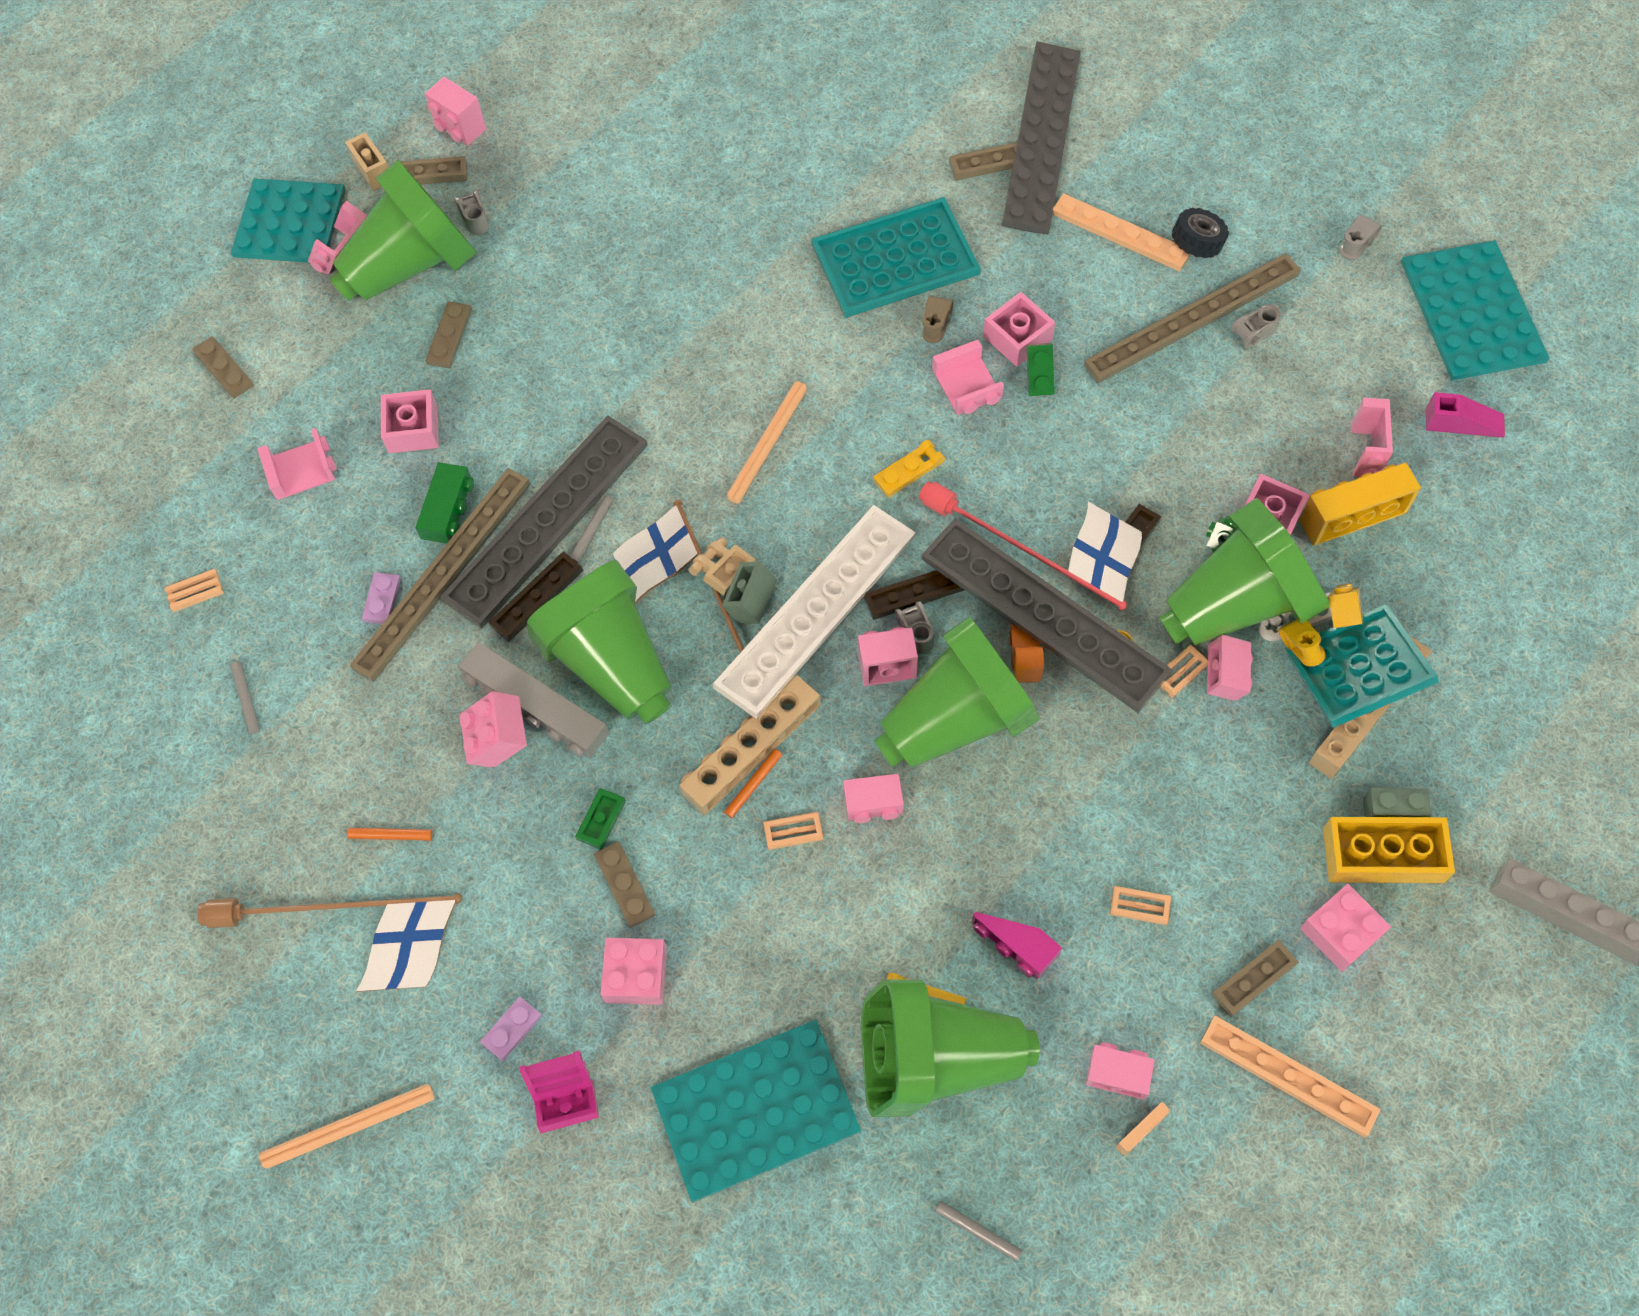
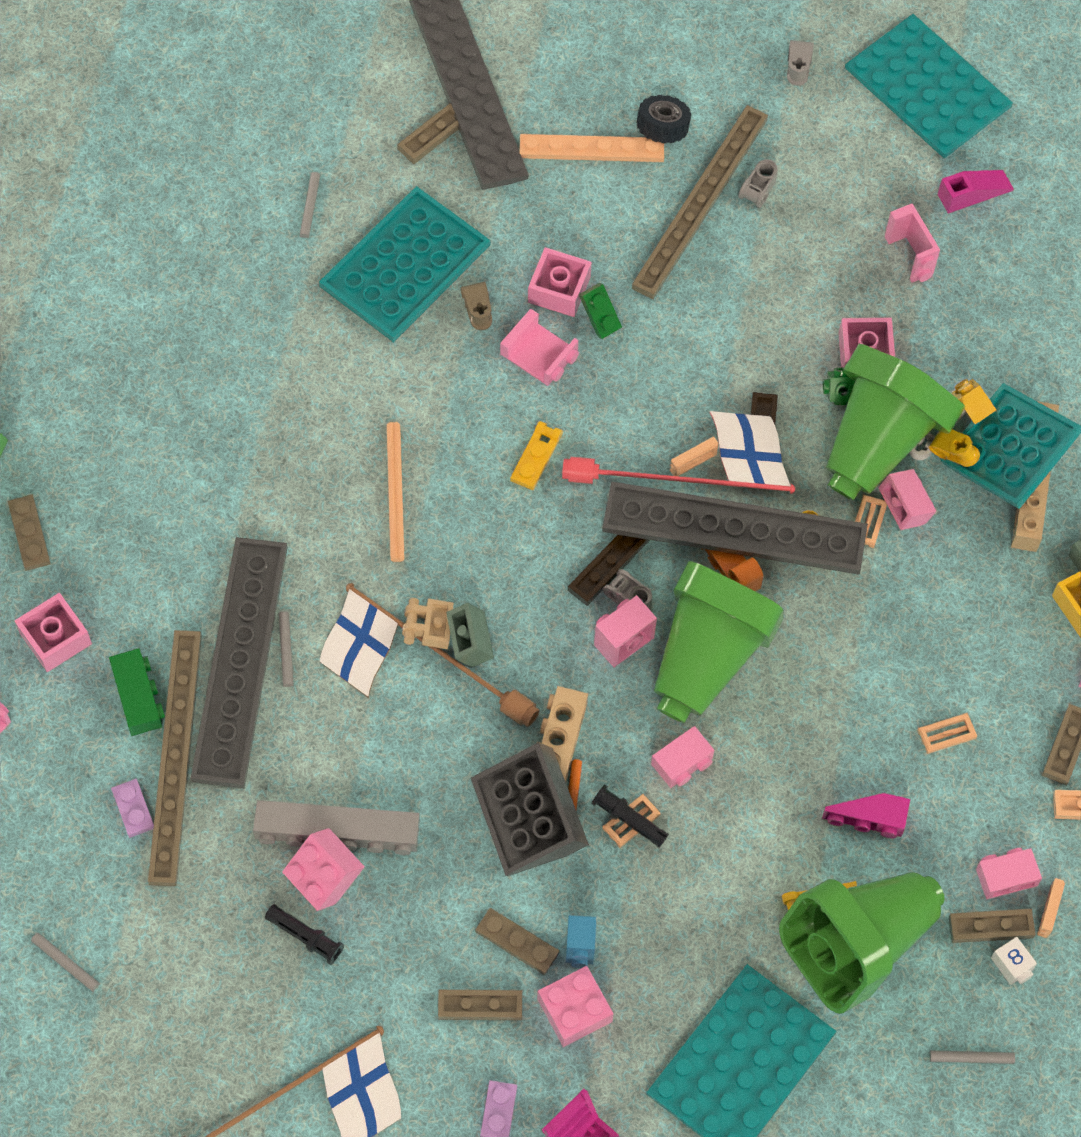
camera: 35 degrees left, 0 degrees up
orange bar [347,828,433,841] -> none
dark brown plate [489,551,583,642] -> none
bright green cone [527,560,672,725] -> none
green plate [575,788,626,850] -> none
white plate [713,505,916,719] -> none
yellow brick [1299,462,1421,546] -> none
none -> black pin [265,904,344,965]
none -> light grey bar [299,172,320,238]
none -> dark tan plate [438,989,522,1021]
none -> dark grey slope [471,742,589,876]
none -> dark azure brick [566,915,596,968]
none -> black pin [591,784,669,848]
none -> light nougat tile [670,436,719,476]
none -> dark tan plate [949,909,1036,943]
none -> white brick [991,937,1037,985]

